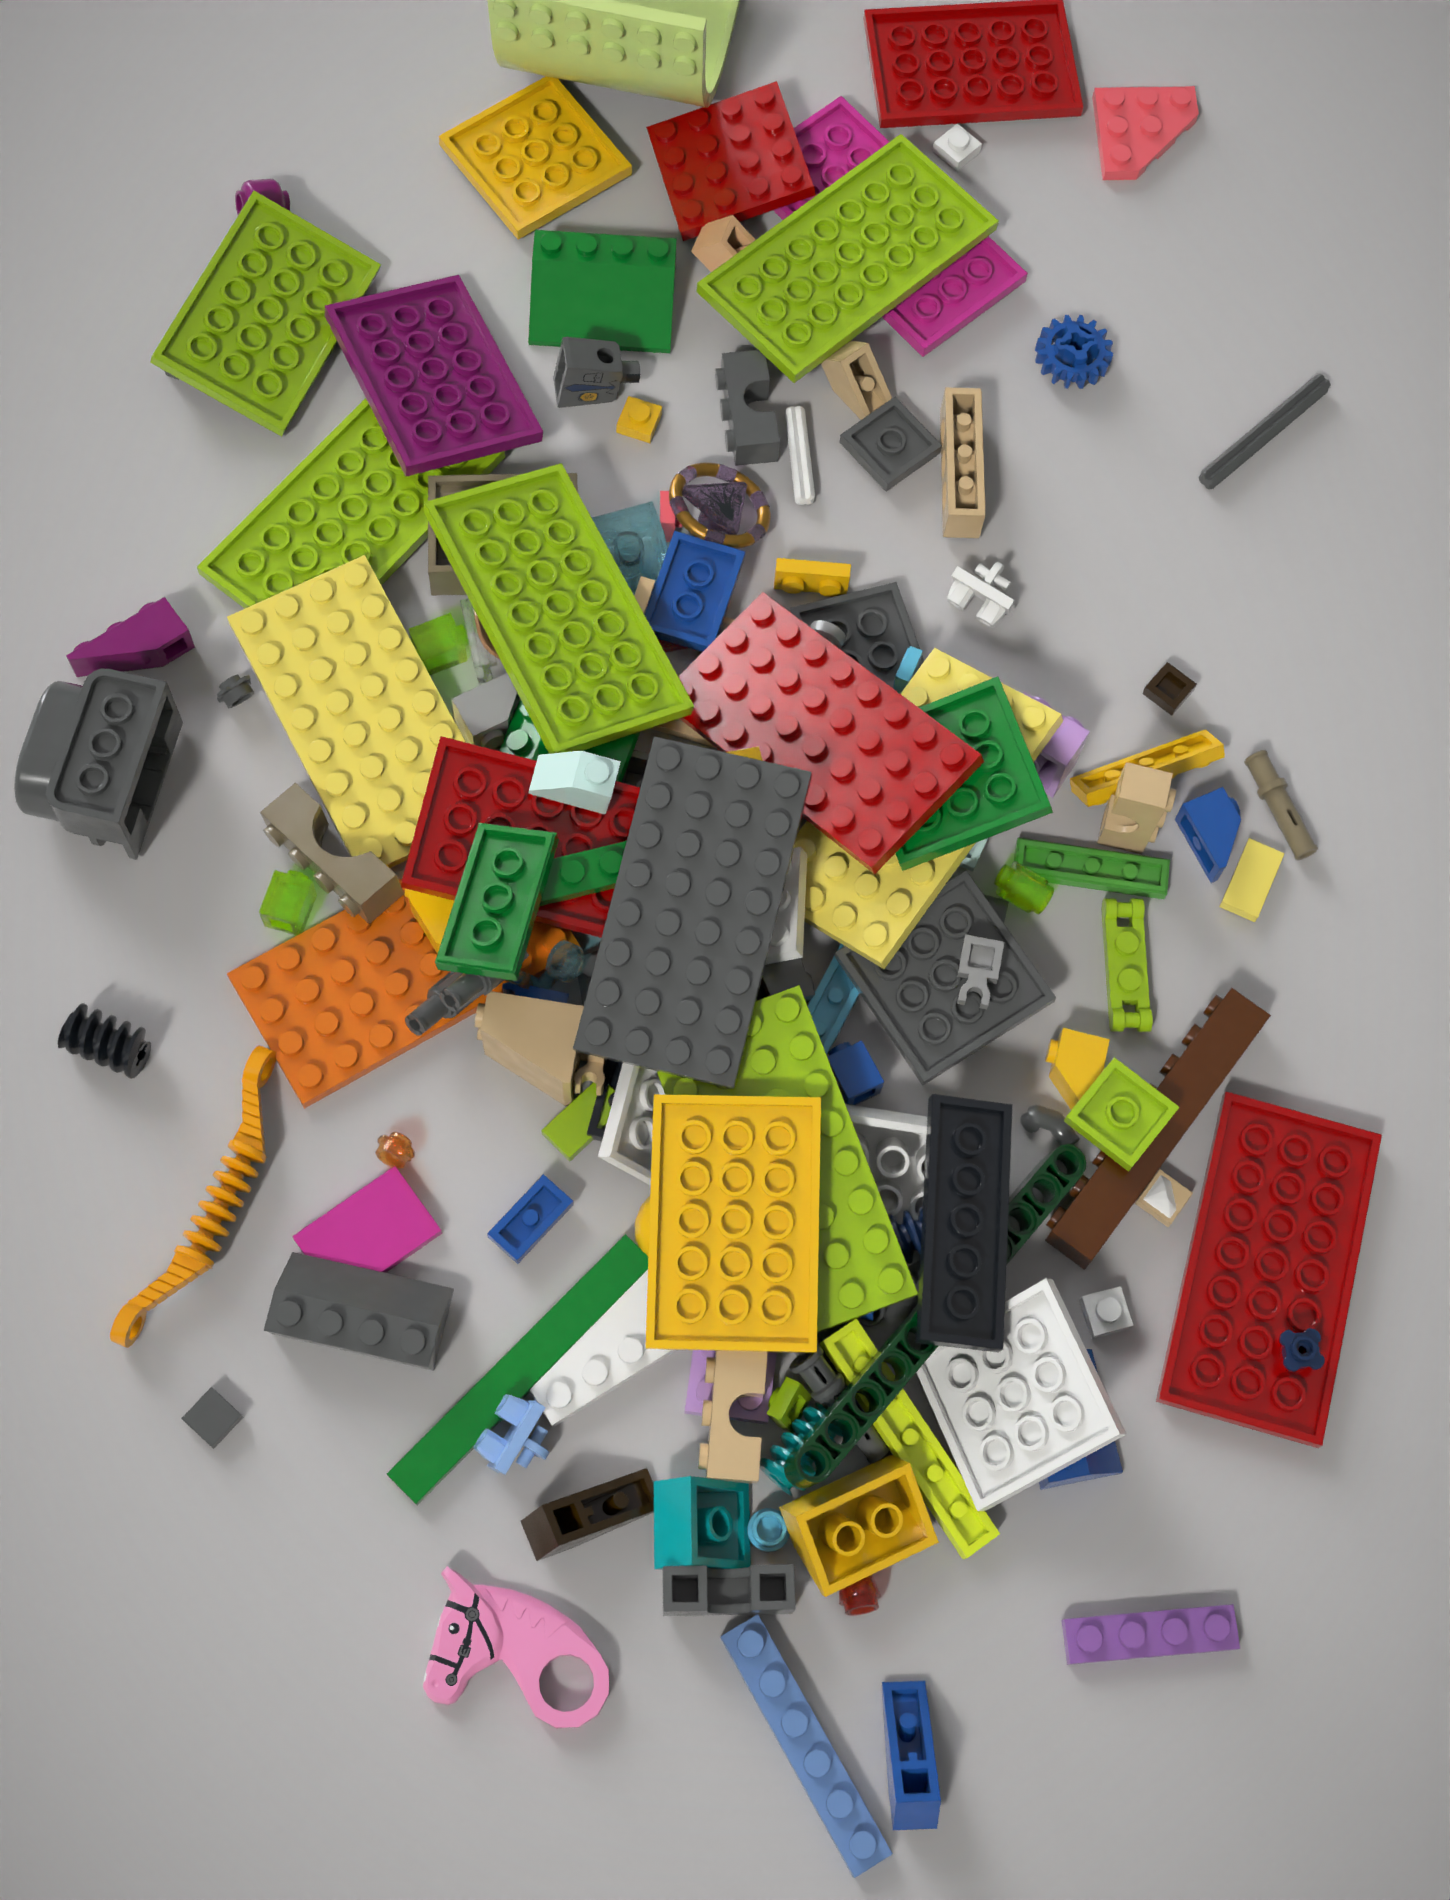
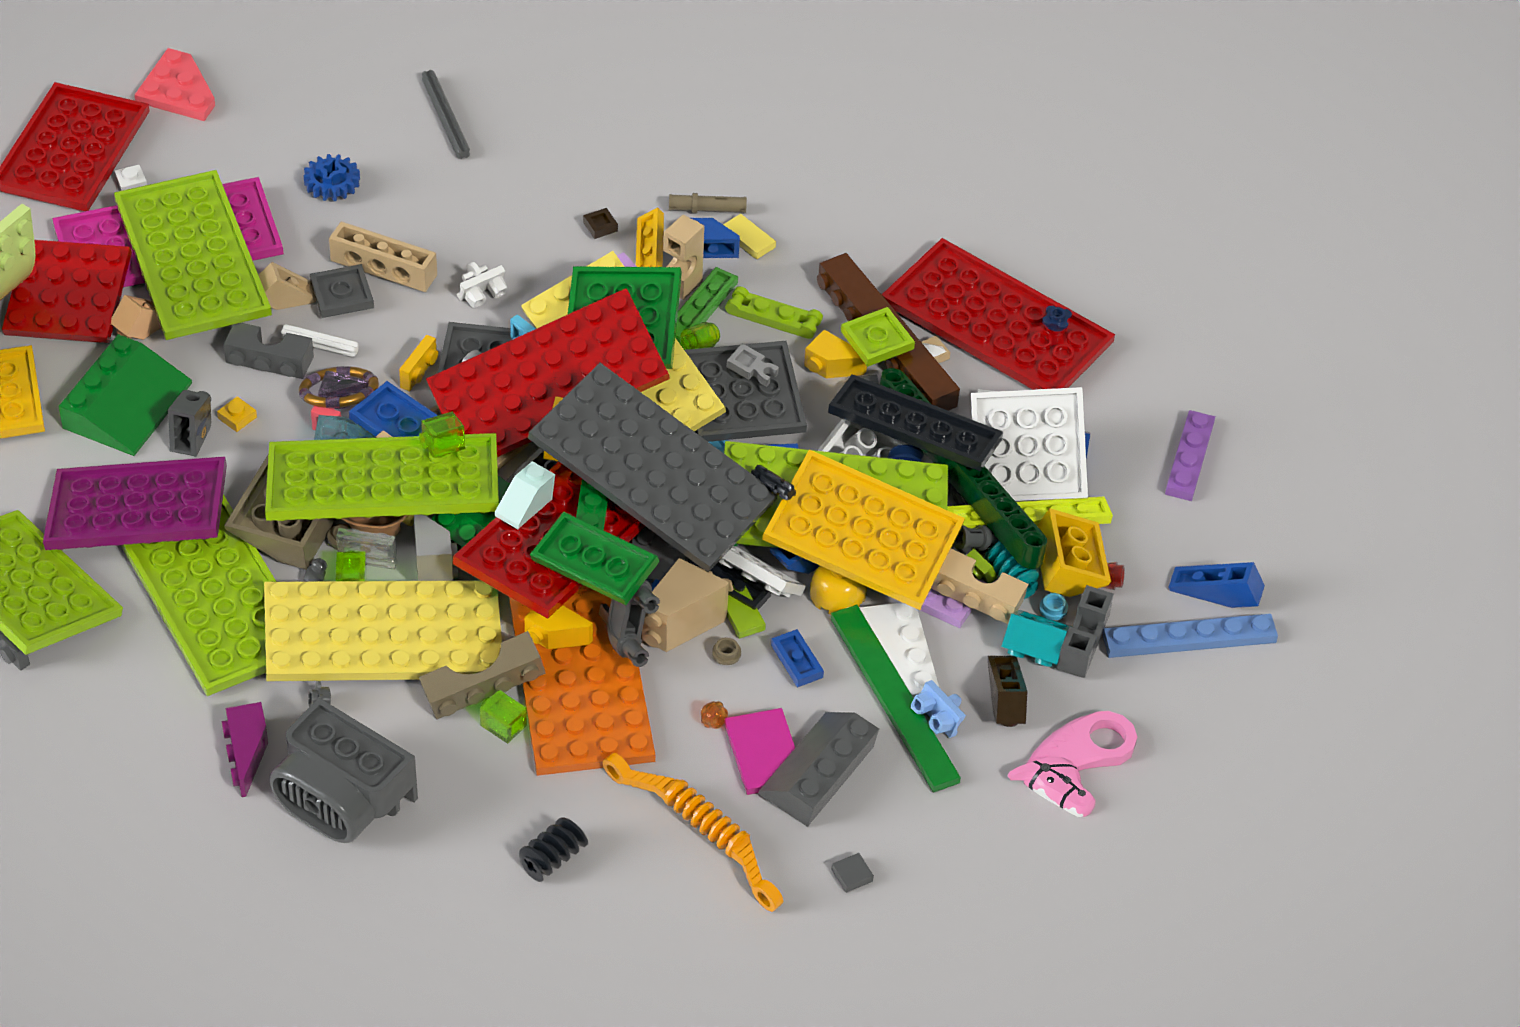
camera: 65 degrees left, 20 degrees down
none -> dark grey arm [304,558,327,582]
none -> clear neon green brick [419,411,465,458]
none -> dark tan plate [712,637,741,665]
none -> black axle [751,465,796,500]

